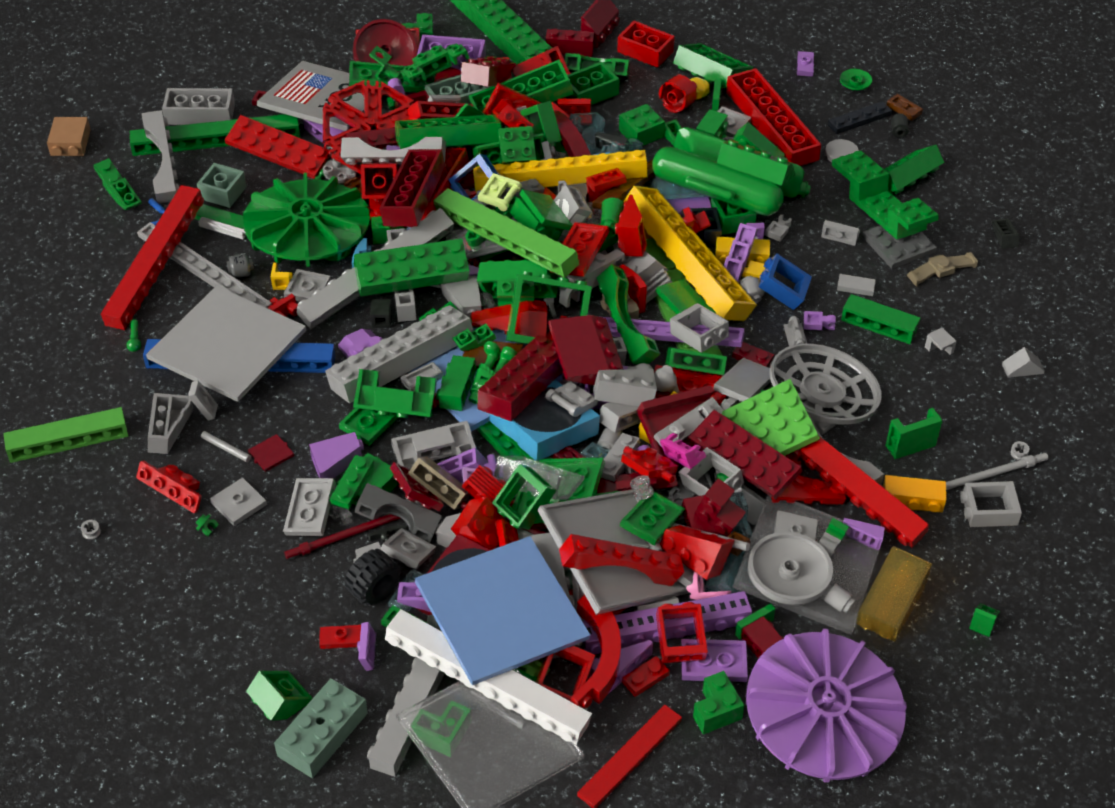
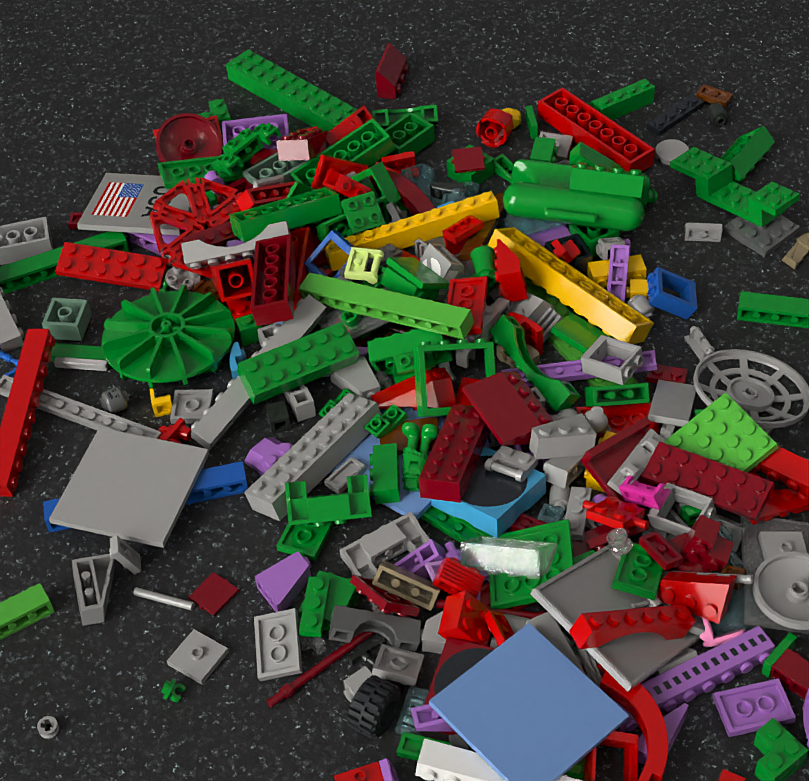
camera: 10 degrees left, 0 degrees up
green bar [126,319,142,352] -> none
red bracket [136,461,202,513] -> none
green bracket [369,46,400,79] -> none
green window [492,464,557,530] -> none
dark red brick [546,29,594,57] -> none
red brick [617,21,675,68] -> none
red plate [622,656,670,697] -> none
red window [656,602,708,663] -> none
green slope [673,43,753,89] -> none
light grey plate [765,215,792,242] -> none
medium lavender plate [797,51,814,76] -> none
medium lavender plate [804,311,836,330] -> none
light grey tile [837,274,876,296] -> none
green dish [840,69,872,90] -> none
none -> dark red piece [452,146,485,173]
none -> green slope [587,79,655,120]
none -> light grey bracket [596,237,625,260]
none -> dark red plate [638,531,684,571]

